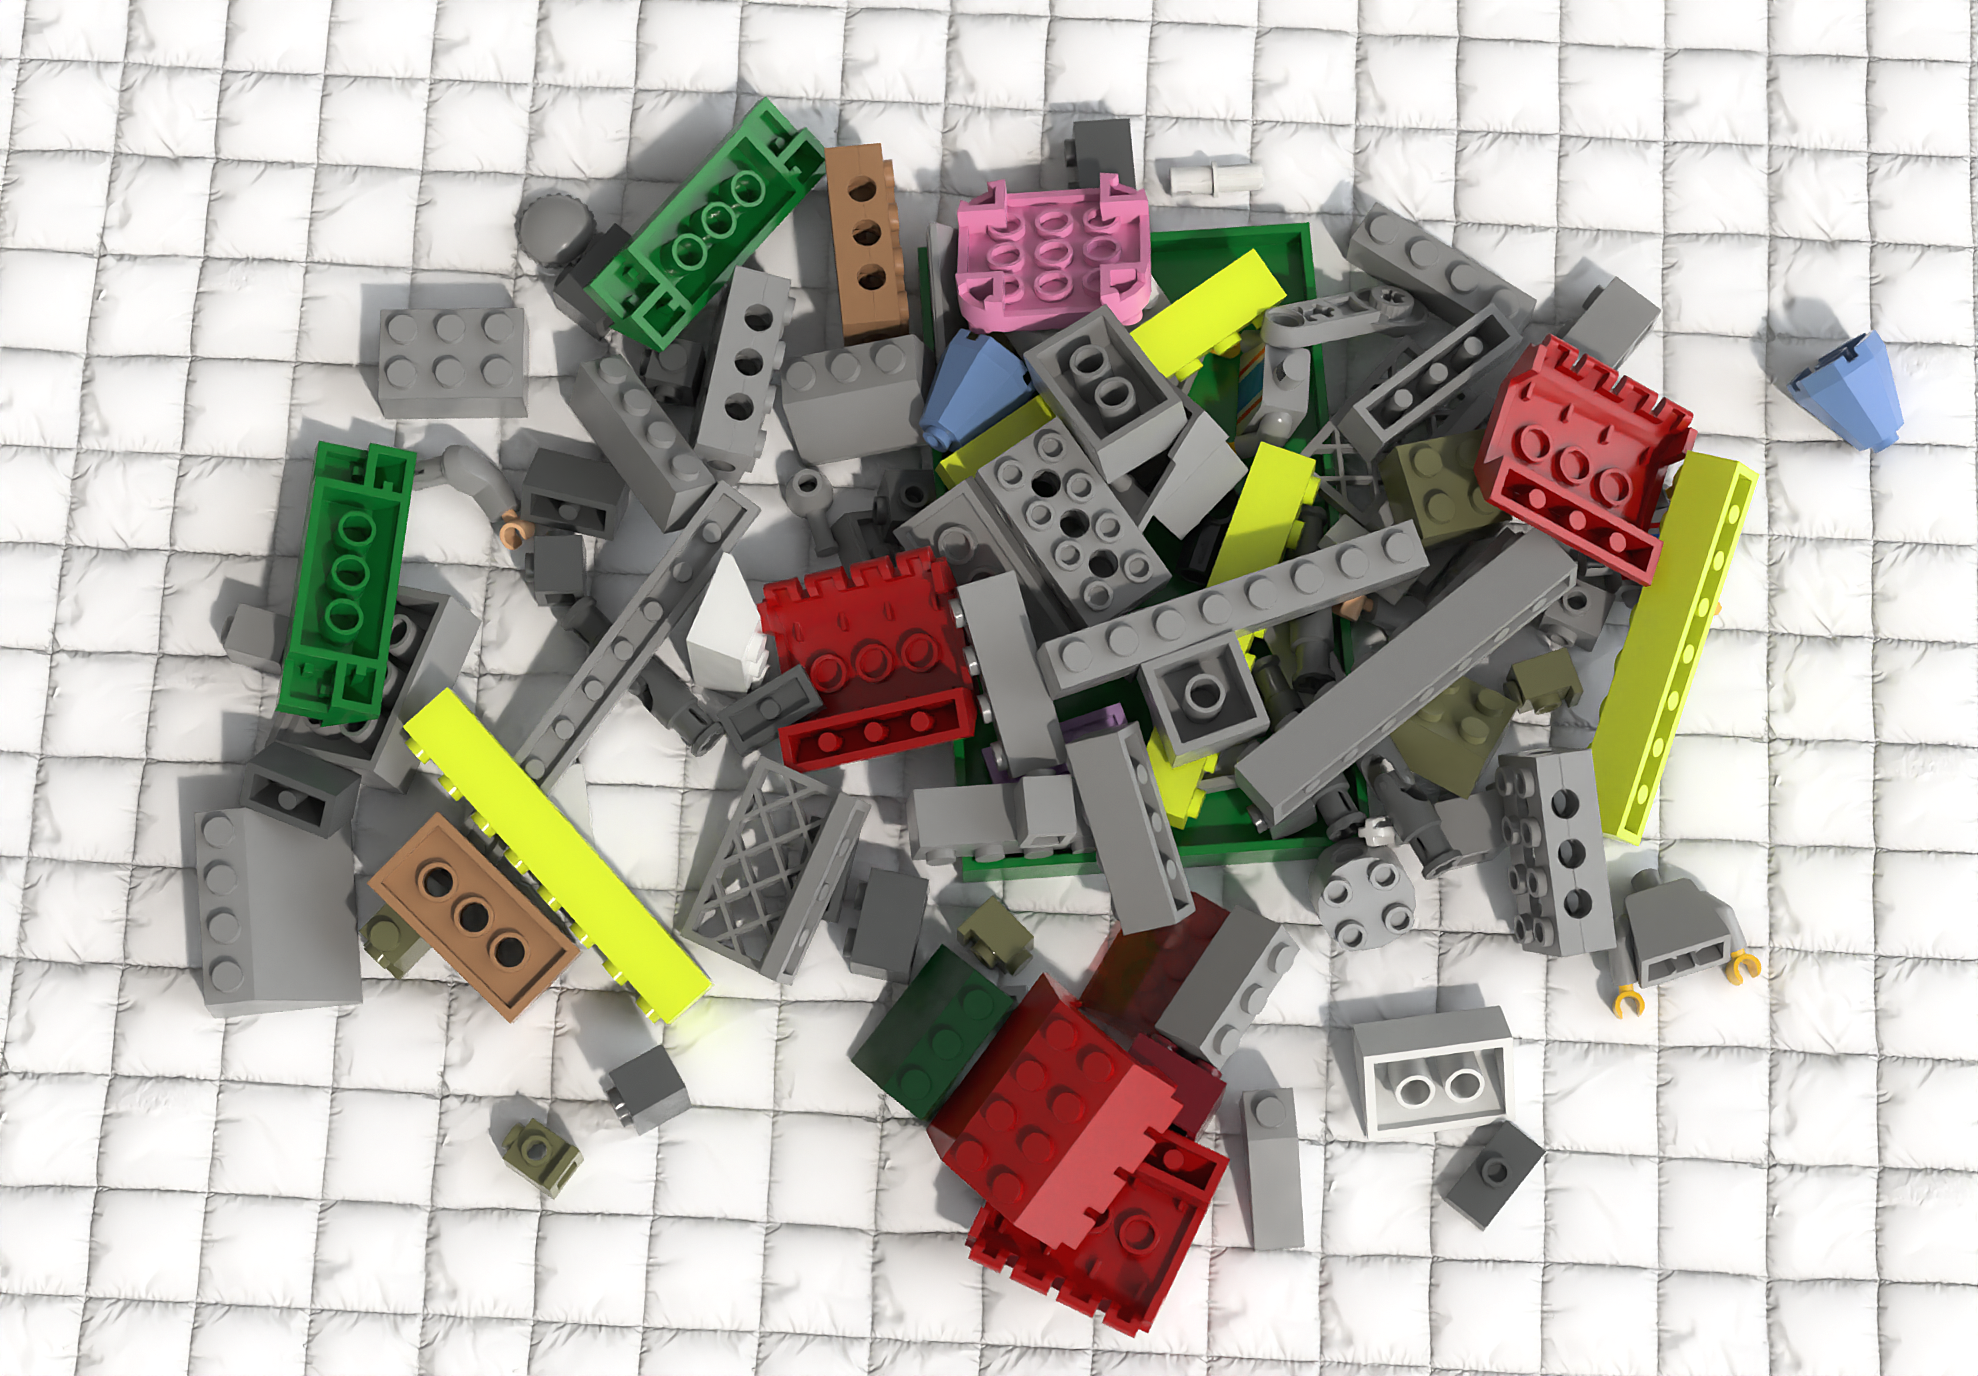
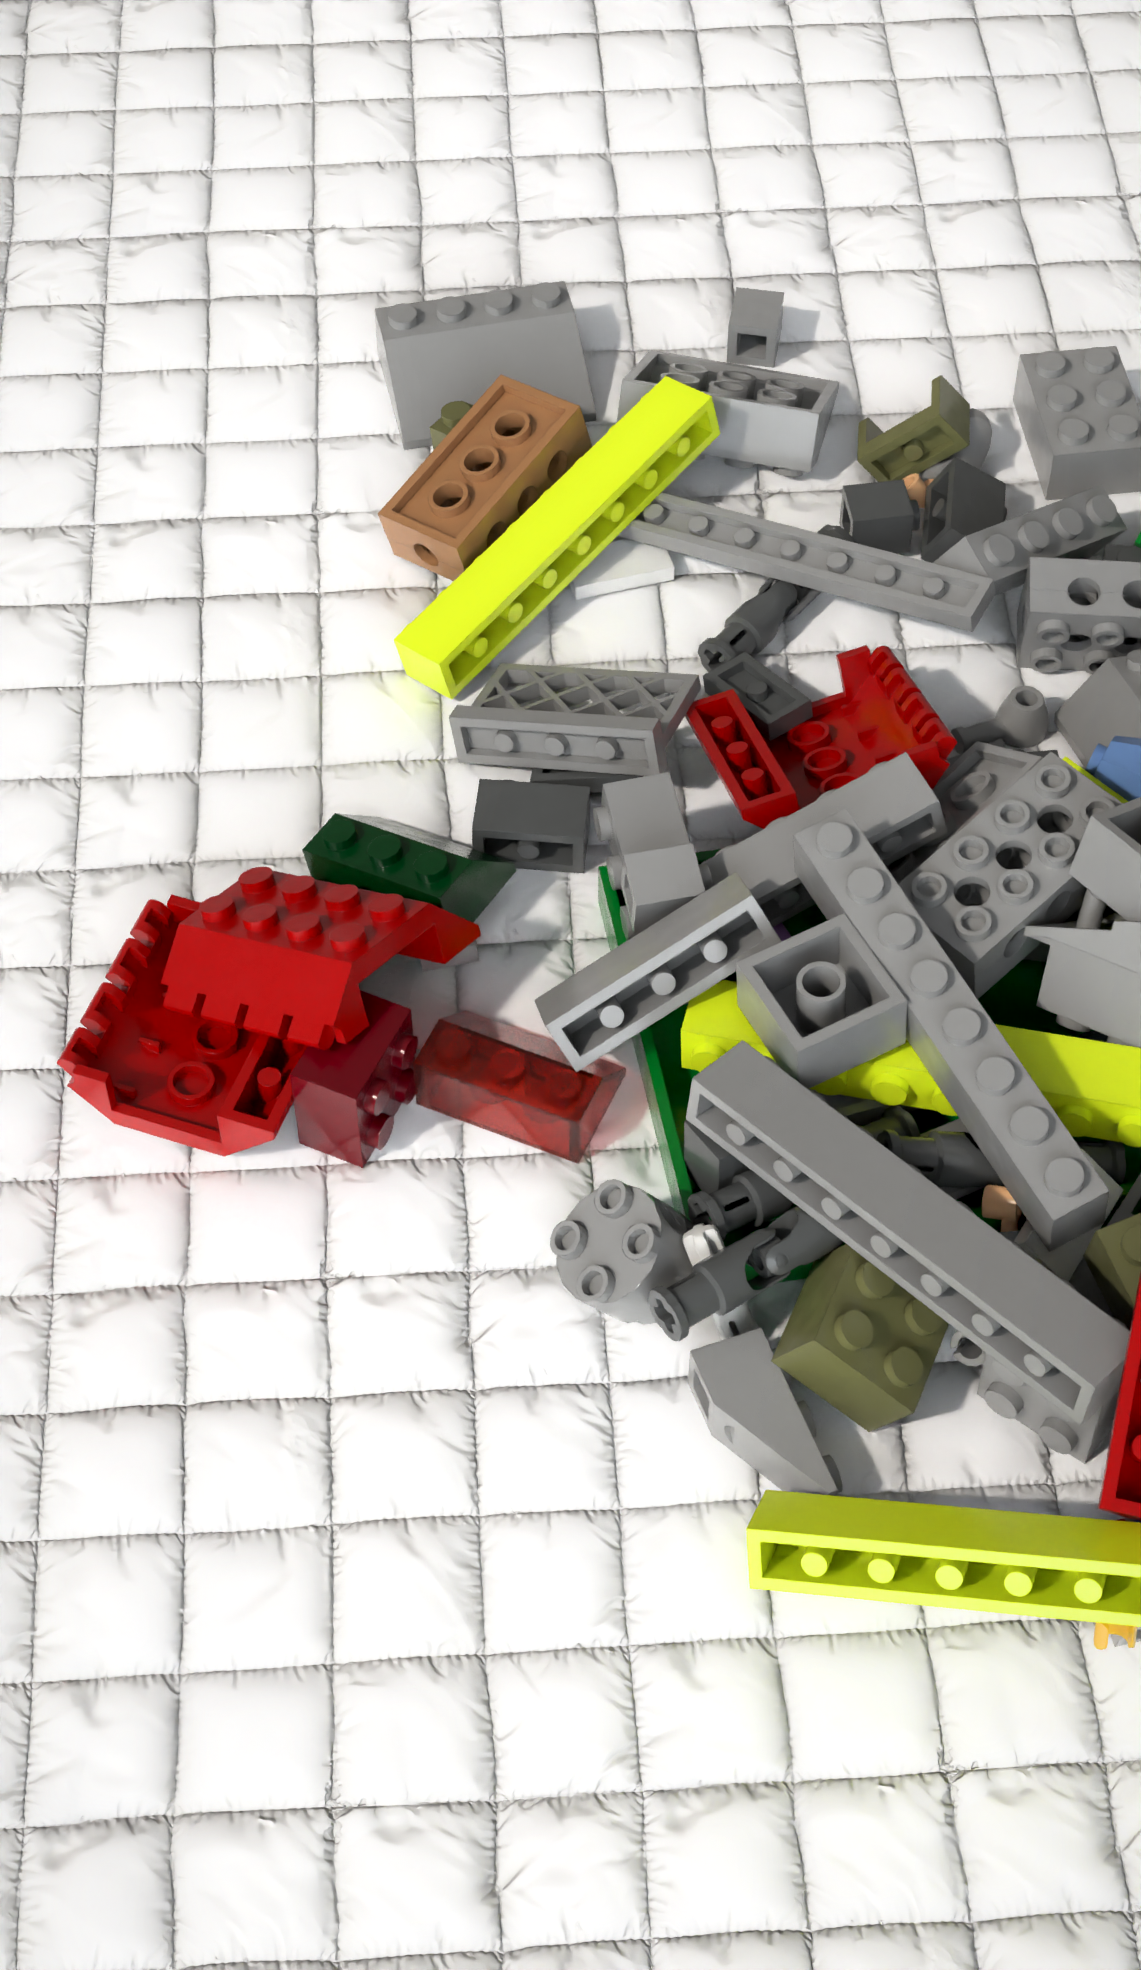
camera: 85 degrees right, 20 degrees down
dark grey brick [239,741,362,839] -> none
green slope [275,441,417,727] -> none
olive brick [501,1118,584,1200] -> none
dark grey brick [606,1044,692,1136] -> none
white slope [686,552,771,700] -> none
olive brick [957,895,1034,977] -> none
light grey slope [1154,904,1300,1071] -> none
light grey slope [1239,1087,1305,1252] -> none
white slope [1353,1005,1516,1141] -> none
dark grey plate [1443,1120,1546,1232] -> none
light grey brick [1495,747,1617,957] -> none
olive brick [1503,647,1584,715] -> none
light grey brick [1538,579,1616,652] -> none
light grey torso [1608,868,1762,1020] -> none
none -> olive panel [857,375,970,482]

